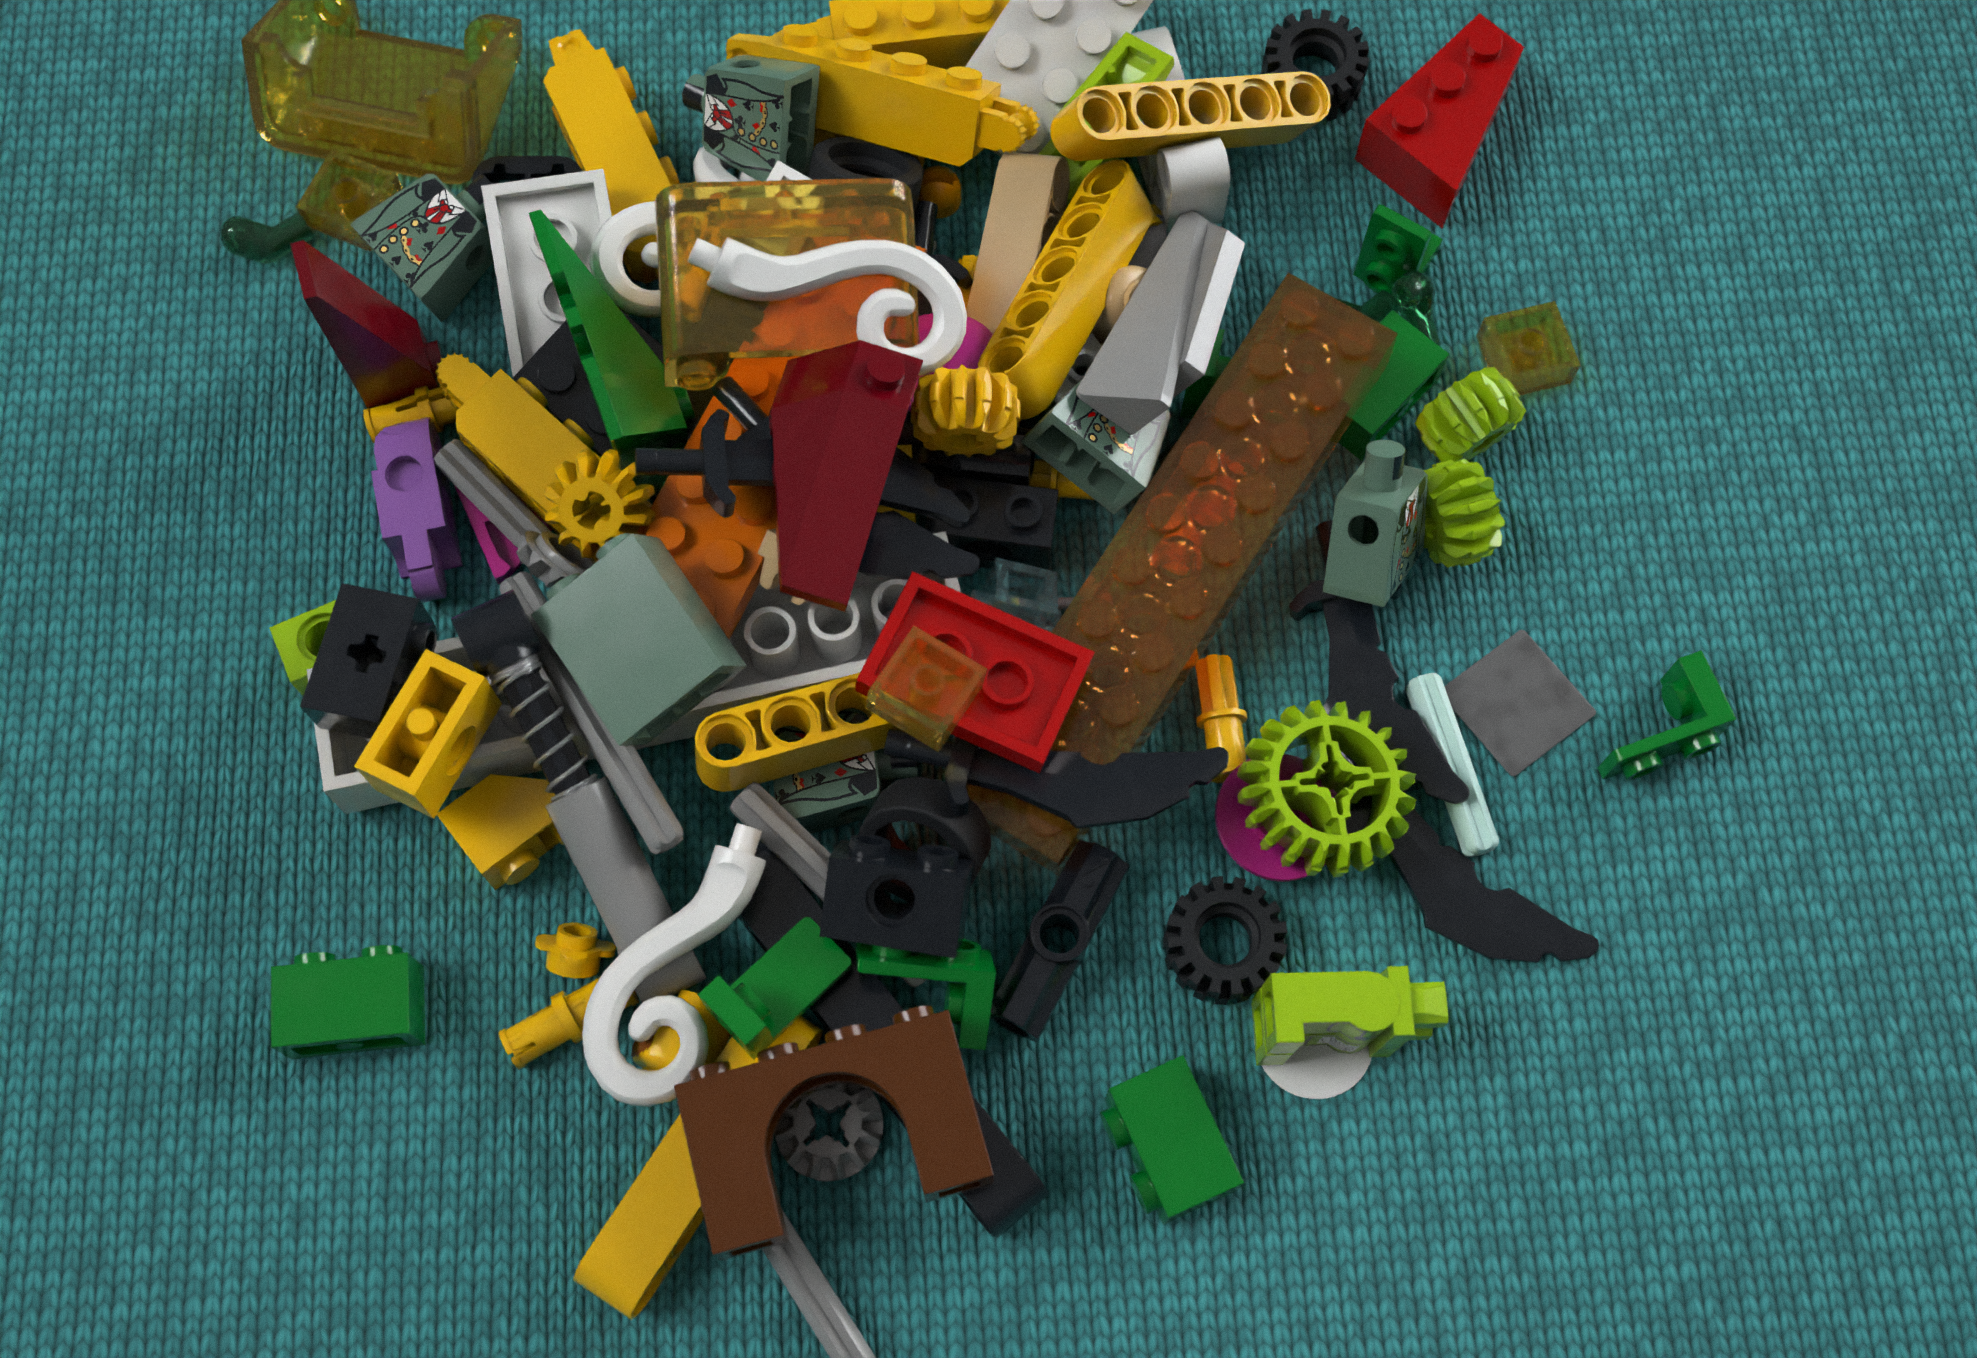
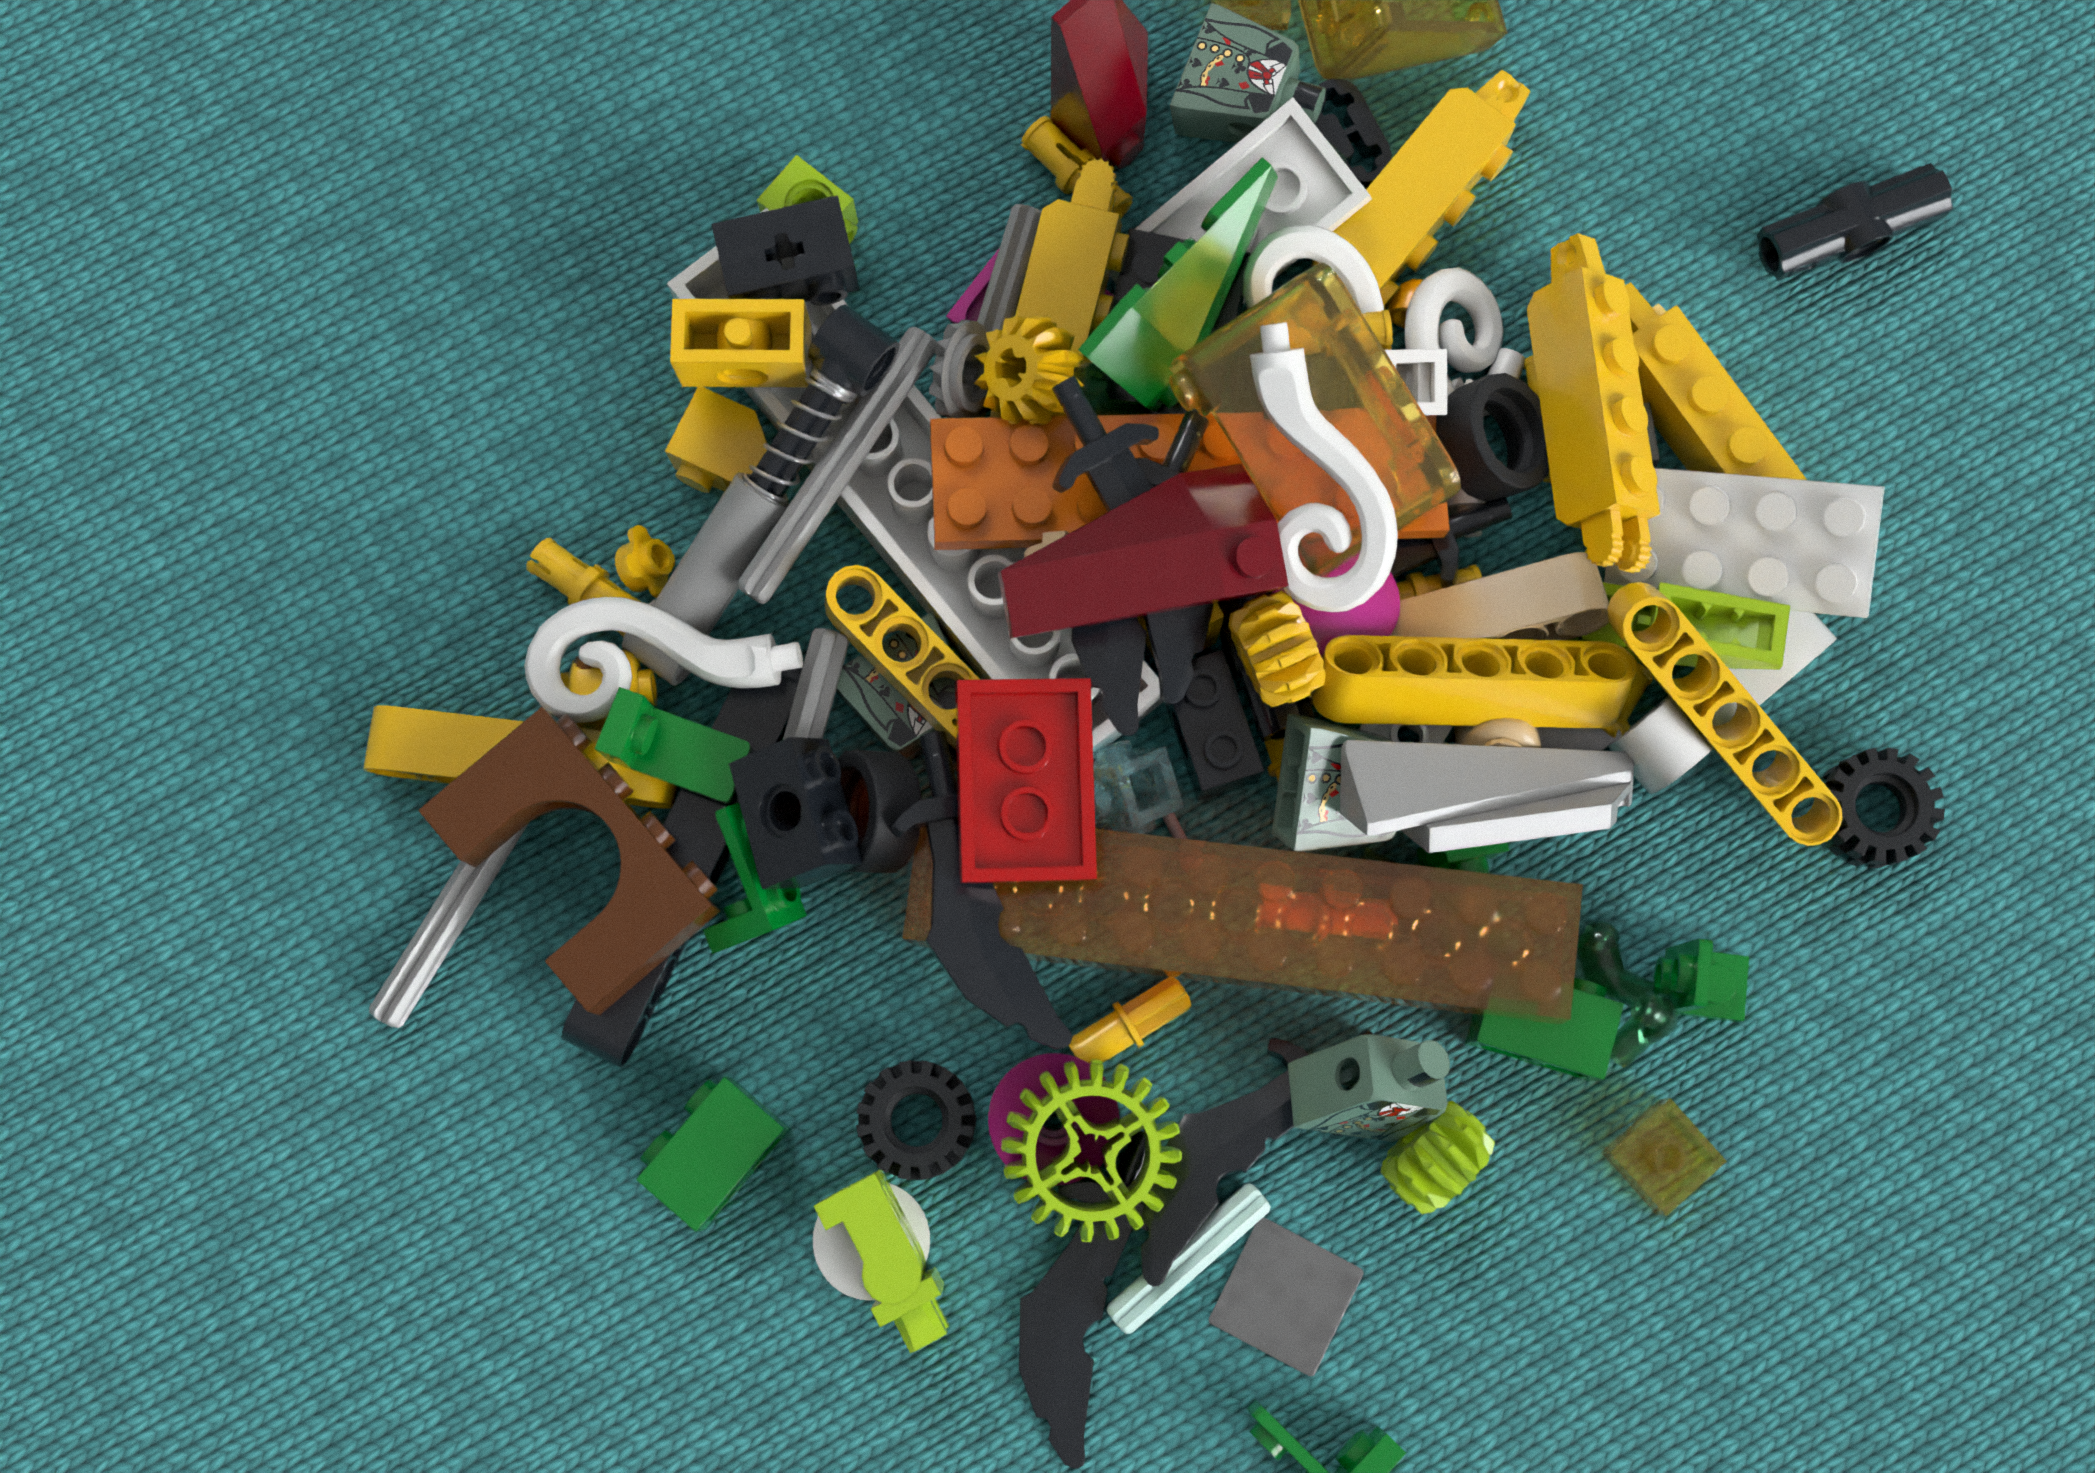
camera: 65 degrees right, 10 degrees up
green brick [271,945,426,1059] -> none
medium lavender piece [371,417,463,603] -> none
sand green brick [531,533,747,746] -> none
sand green torso [682,55,820,184] -> none
light grey gear [775,1083,883,1181] -> none
clear yellow piece [866,626,987,752] -> none
light orange hinge [919,165,962,218] -> none
black piece [990,839,1130,1043] -> none
red wedge [1354,13,1524,229] -> none
lime gear [1415,367,1526,462] -> none

